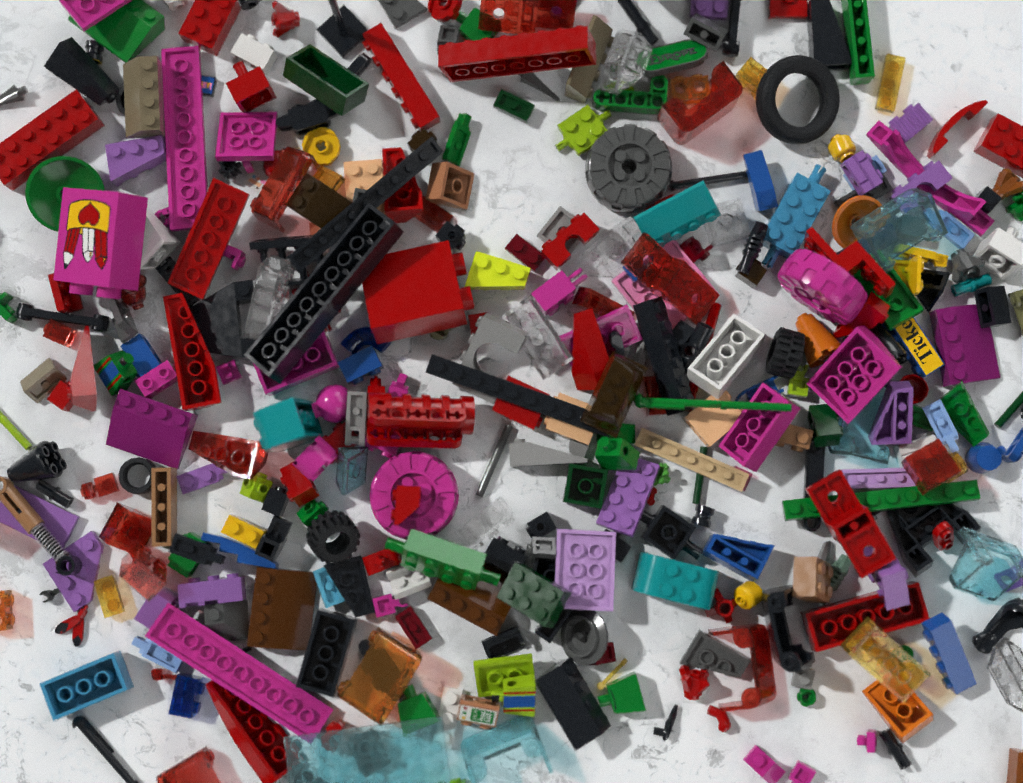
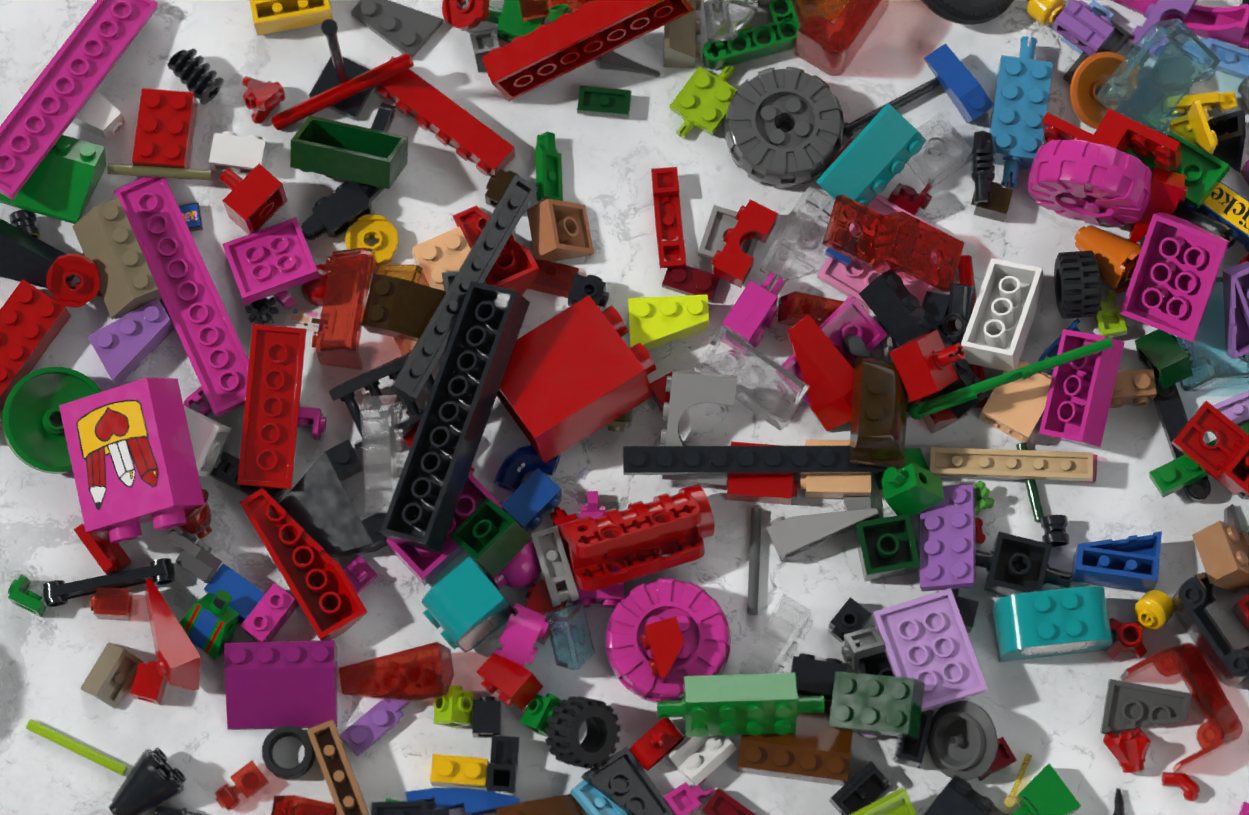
camera: 20 degrees left, 10 degrees down
none -> red plate [46,253,101,308]
none -> olive bar [107,164,213,181]
none -> red axle [271,53,414,130]
none -> dark green brick [450,497,532,578]
none -> green plate [547,4,573,21]
none -> red slope [651,167,686,268]
none -> red brick [889,330,966,402]

